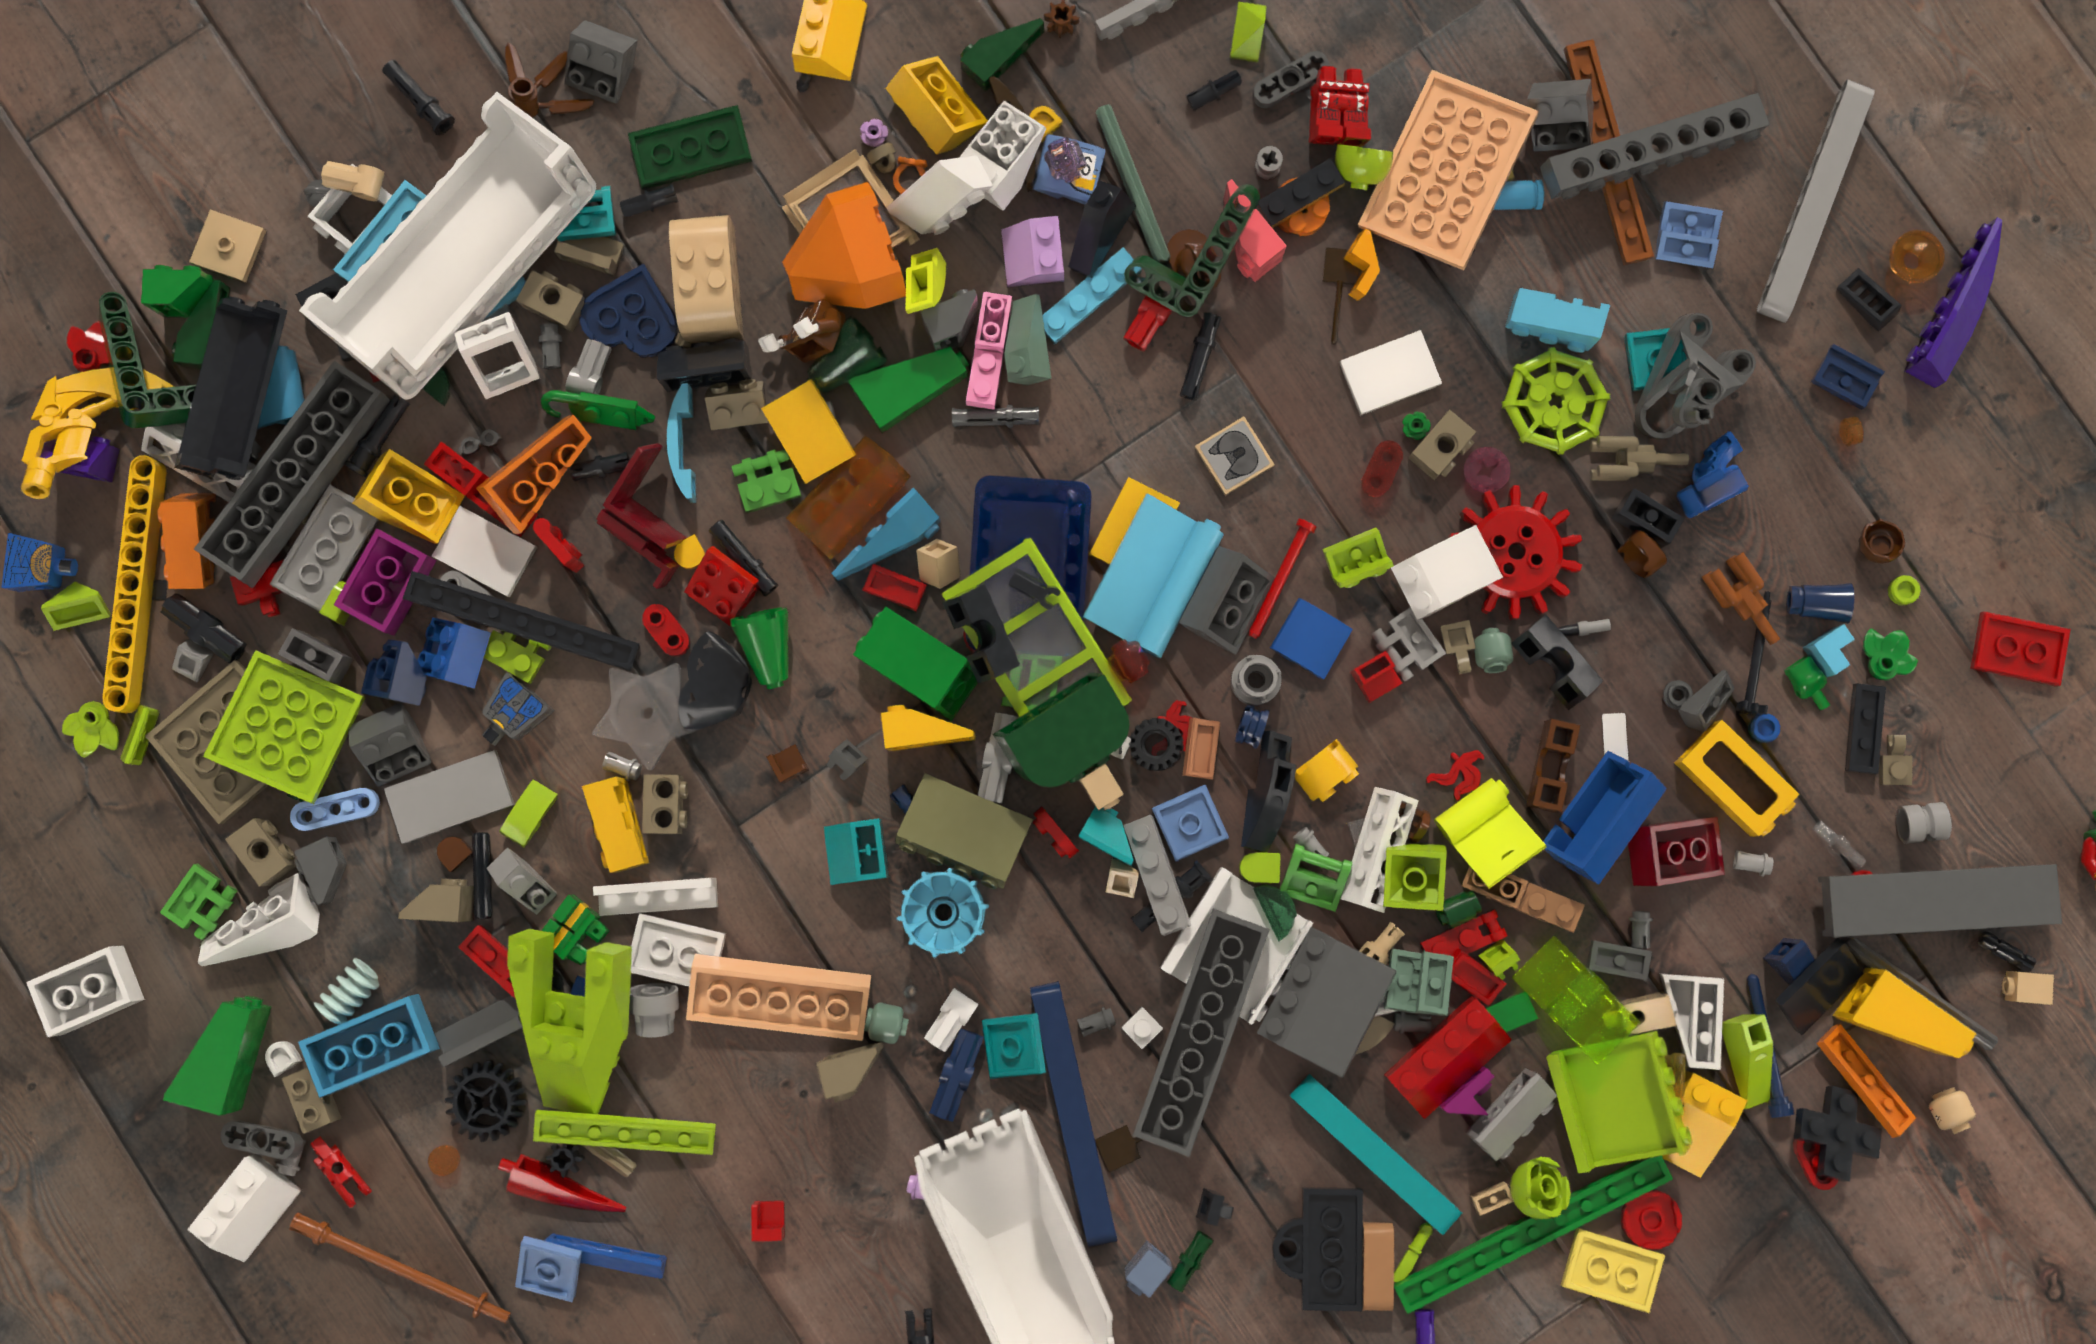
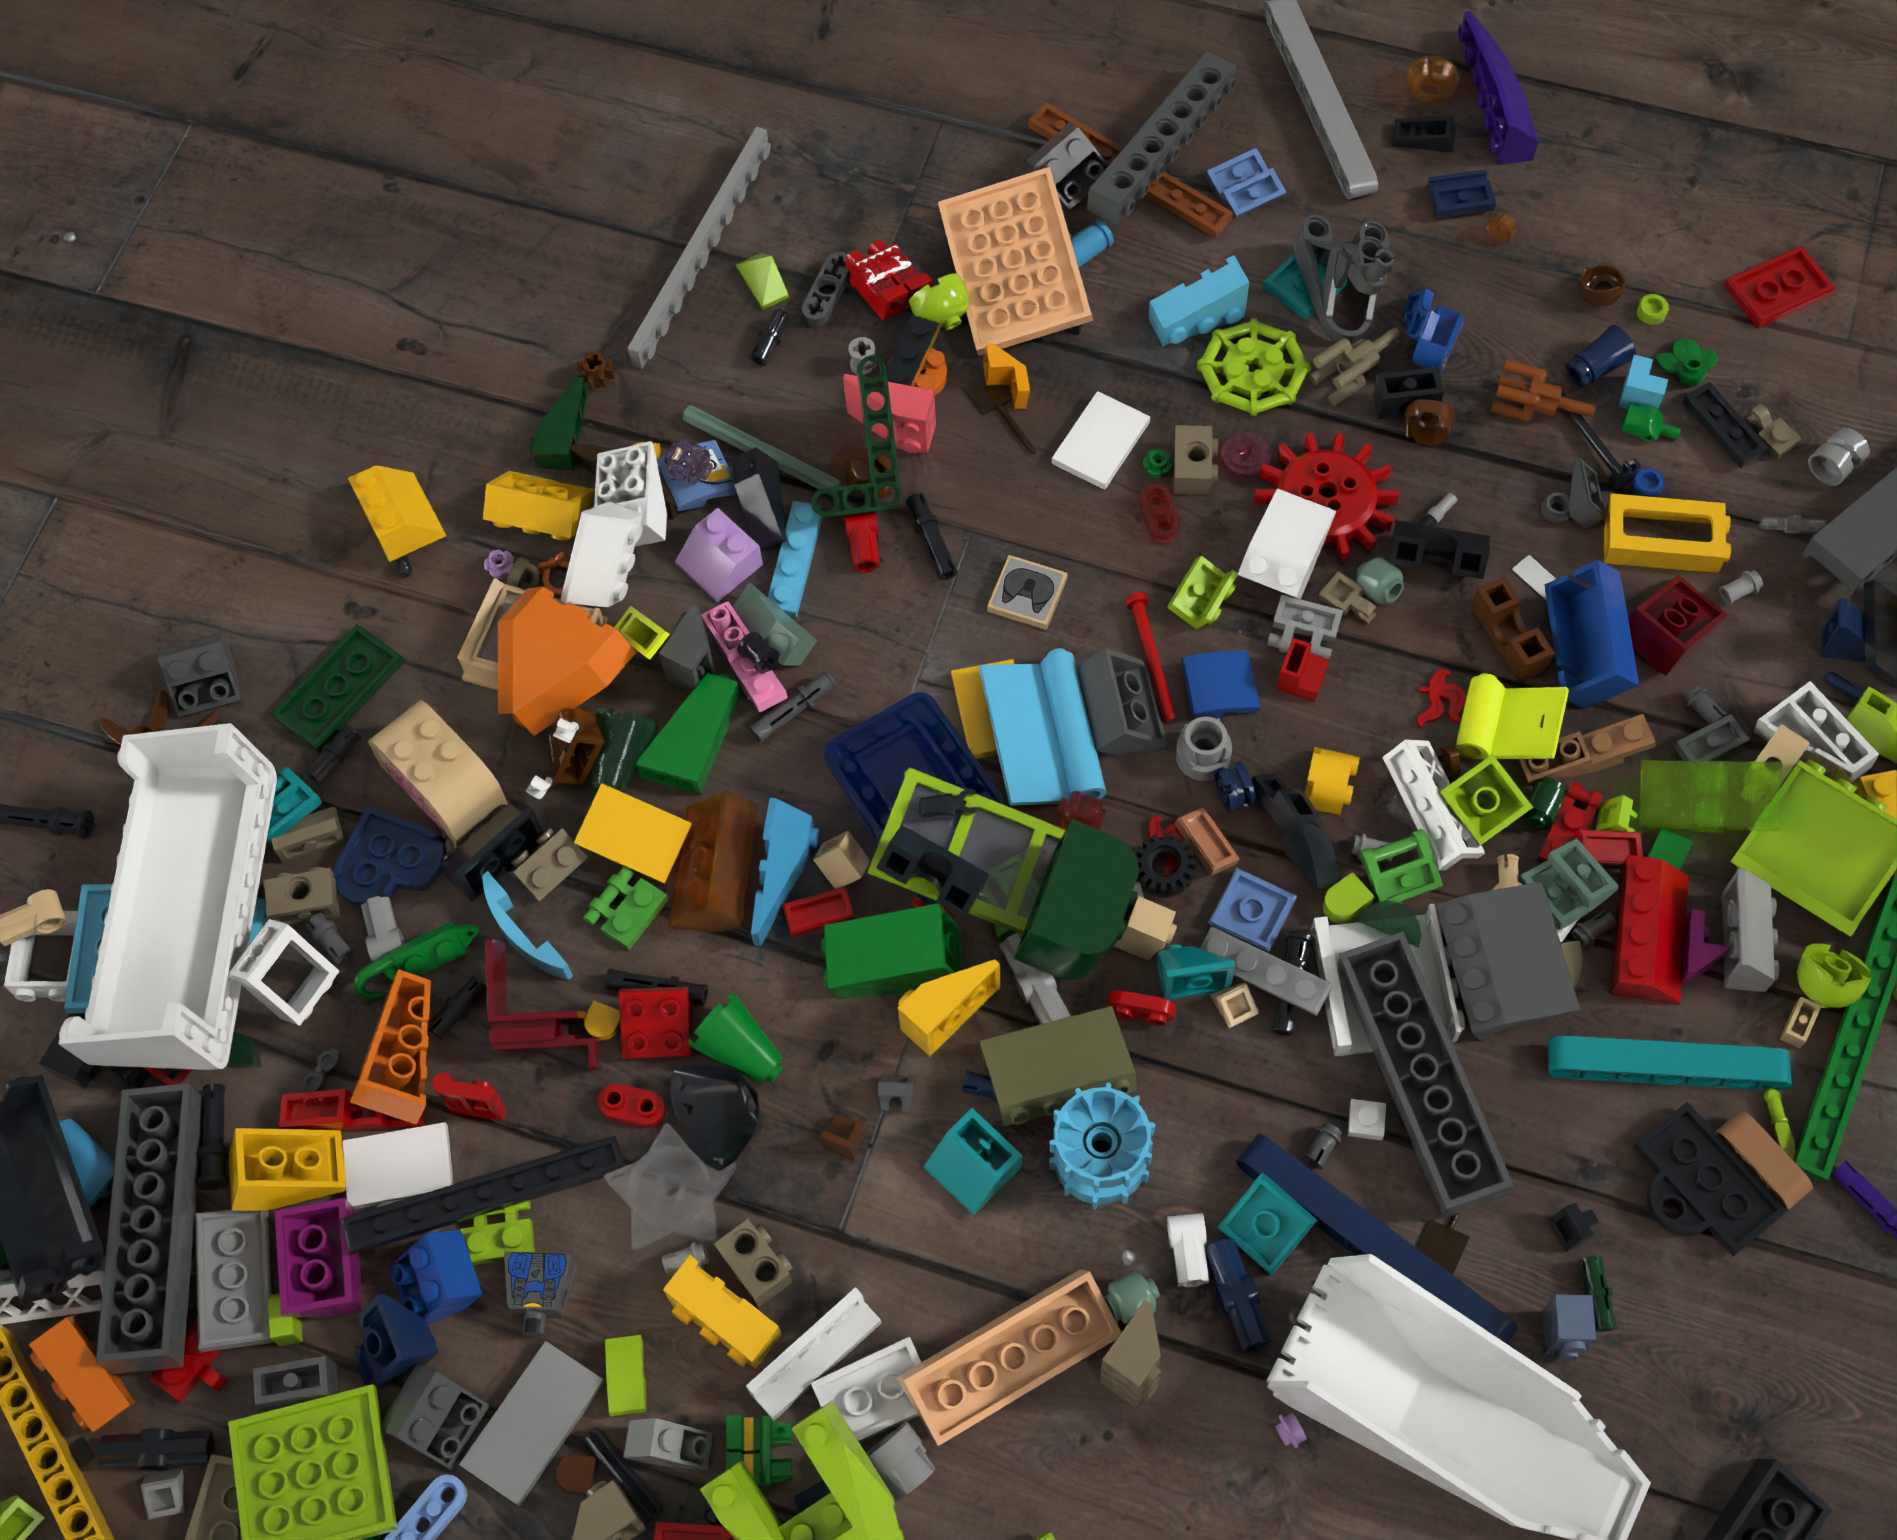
camera: 40 degrees left, 20 degrees down
none -> black bush [737,632,780,674]

